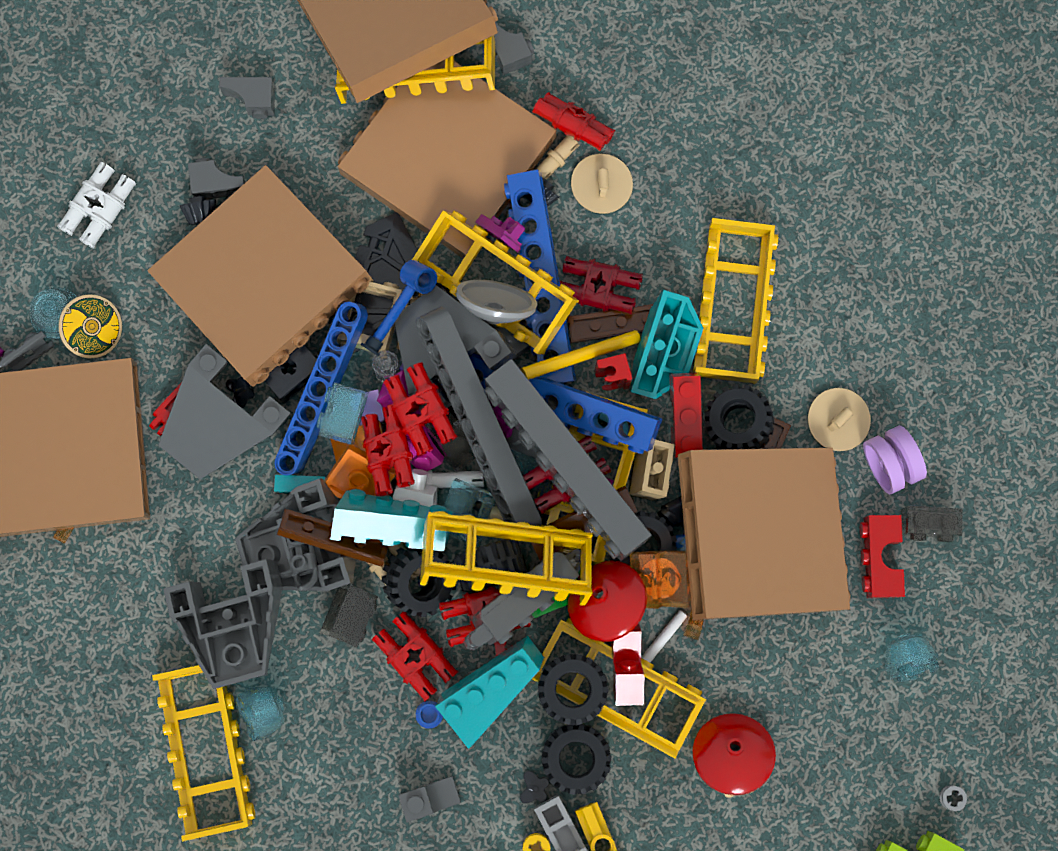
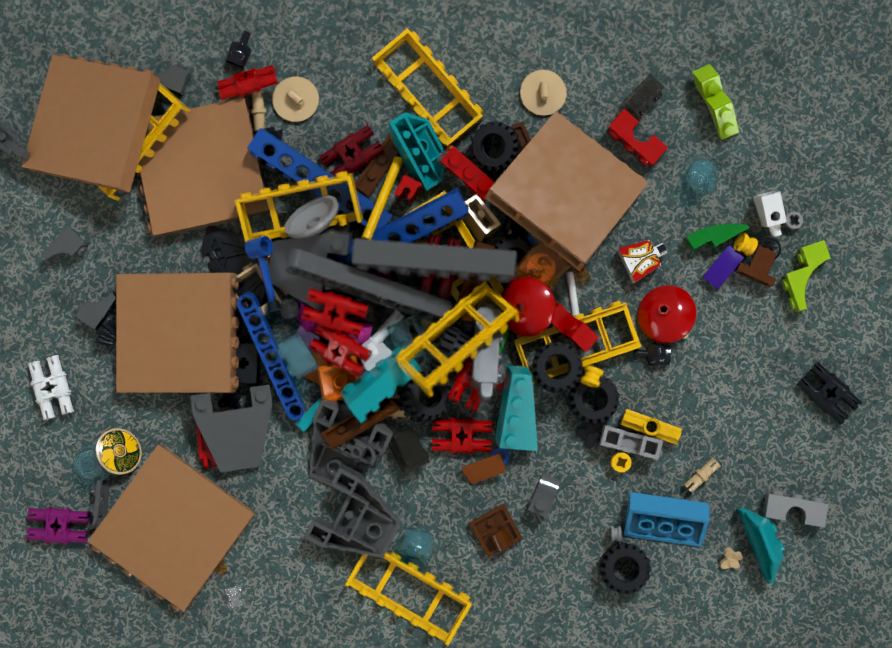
camera: 40 degrees left, 5 degrees up
magenta plate [475,214,525,253] -> none
lavender wheel [863,425,927,495] -> none
none -> clear wheel [223,585,246,609]
none -> black piece [225,31,252,69]
none -> dark orange slope [461,453,507,484]
none -> reddish brown plate [469,503,523,557]
none -> yellow wheel [580,366,604,388]
none -> torso [617,240,667,284]
none -> black piece [634,343,671,366]
none -> green slope [684,224,749,252]
none -> lime arch [692,64,739,140]
none -> dark purple slope [703,245,744,289]
none -> yellow wheel [734,232,758,256]
none -> reddish brown piece [734,235,781,288]
none -> white torso [753,191,786,237]

